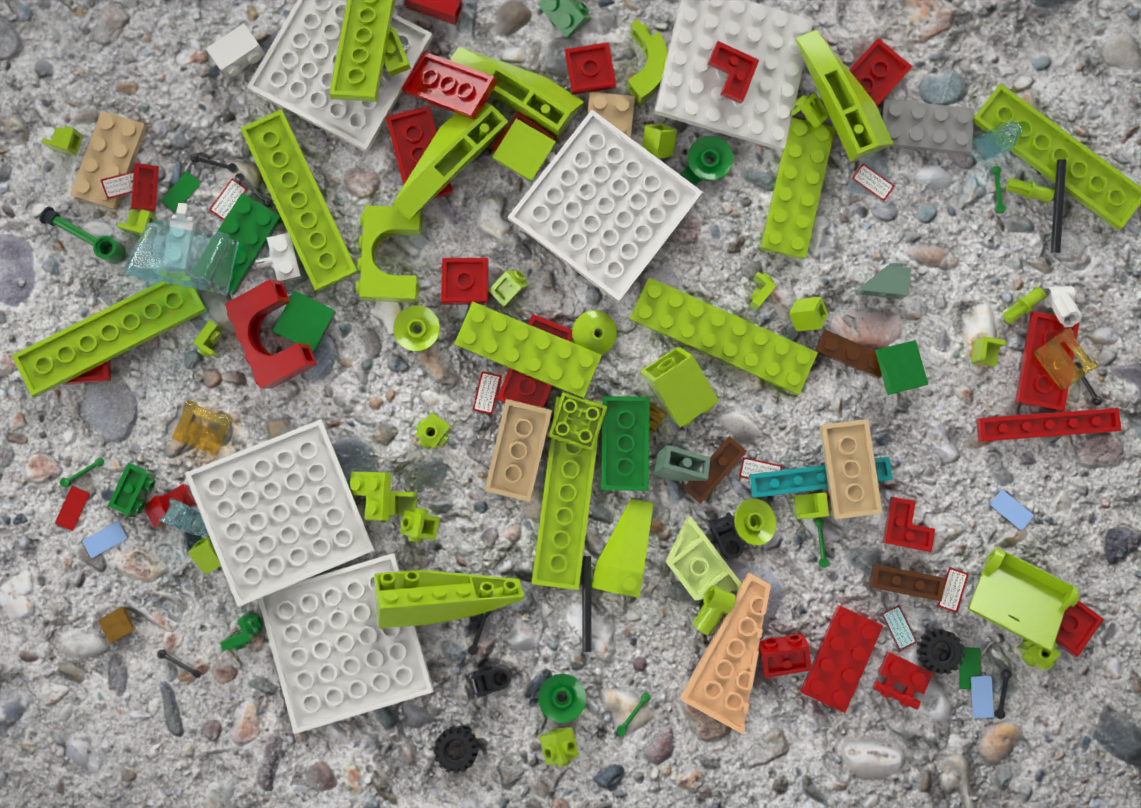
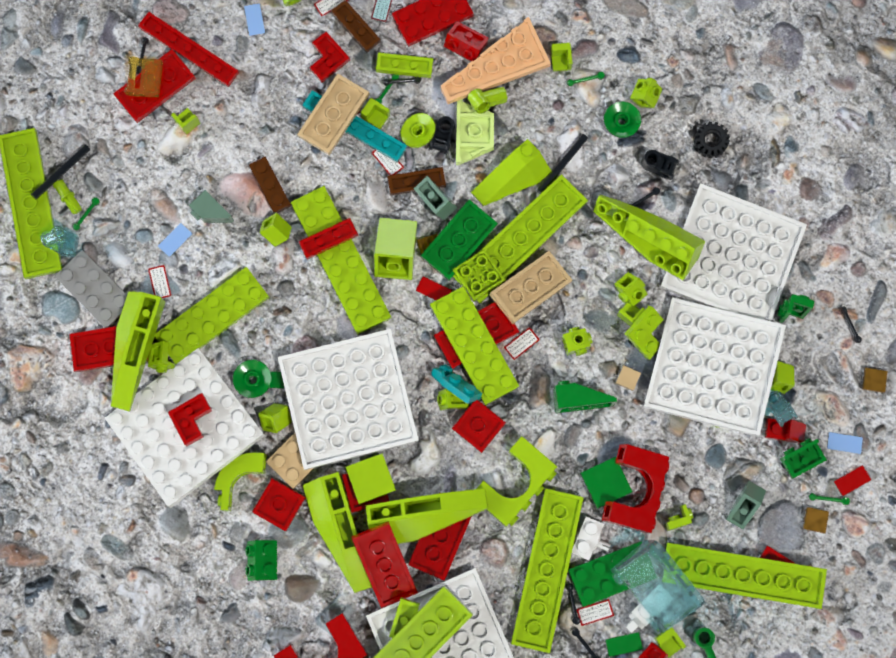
camera: 140 degrees left, 5 degrees down
clear yellow plate [172,400,233,456] -> none
lime dish [393,305,440,352] -> none
lime dish [572,310,617,355] -> none
lime bracket [749,272,777,311] -> none
green tile [875,340,929,395] -> none
lime axle [1002,287,1046,324] -> none
white piece [1044,286,1082,327] -> none
none -> light blue sticker [158,223,192,257]
none -> red tile [299,218,358,260]
none -> lime plate [376,52,433,78]
none -> black hinge [383,77,422,86]
none -> red sticker [416,276,452,300]
none -> teal hinge [431,364,482,404]
none -> lime panel [551,43,573,72]
none -> green slope [553,381,617,414]
none -> tan tile [615,365,641,391]
none -> sand green slope [726,481,766,529]
none -> pearl gold piece [803,507,829,534]

